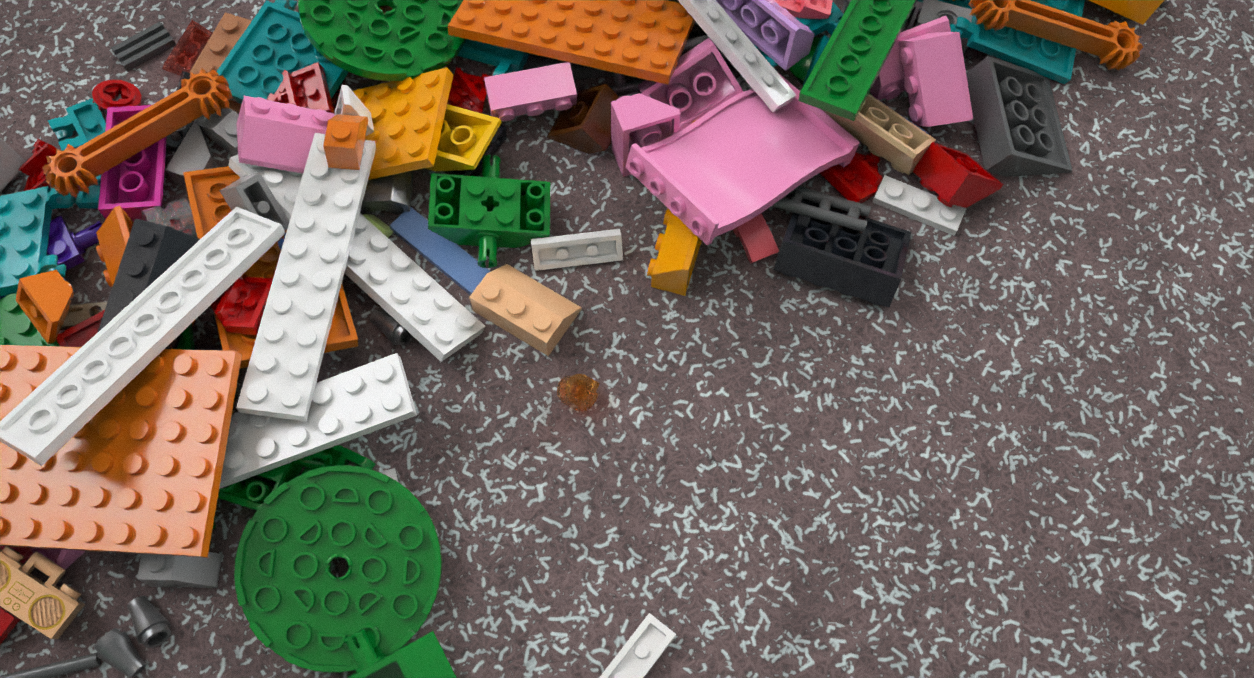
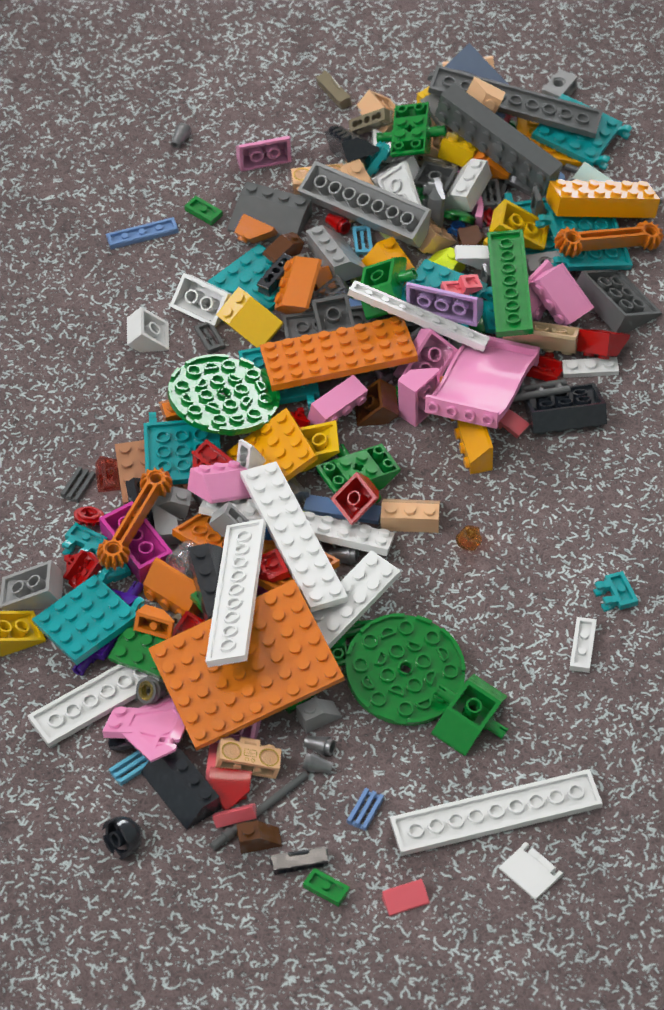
camera: 25 degrees left, 15 degrees down
orange slope [323,114,368,170] -> none
white plate [531,229,623,271] -> none
none -> red slope [330,472,379,525]
none -> teal plate [593,571,639,612]

